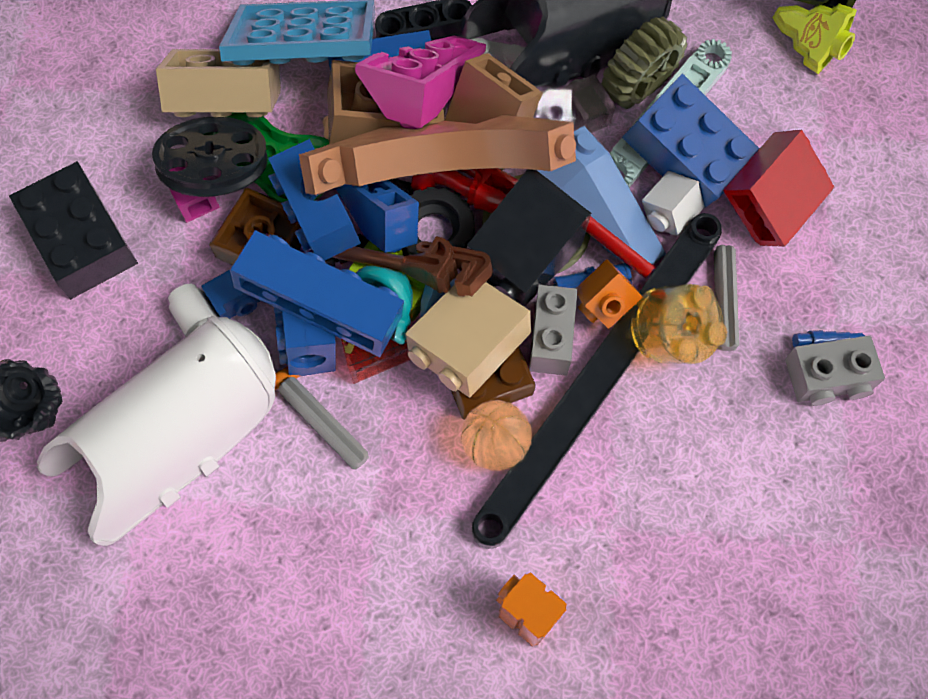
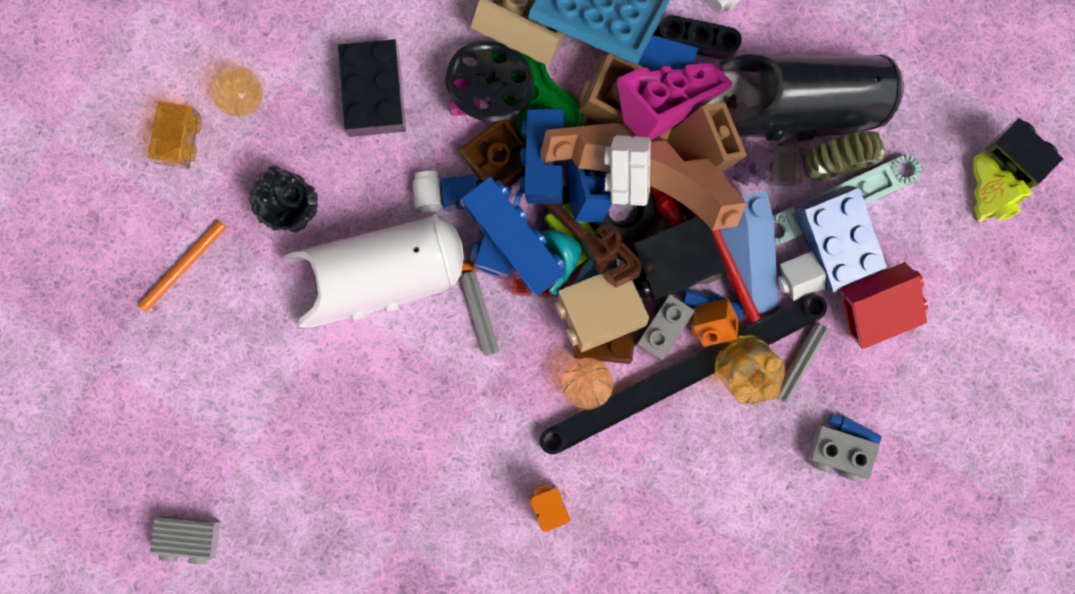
camera: 30 degrees right, 15 degrees up
none -> white brick [605,135,651,206]

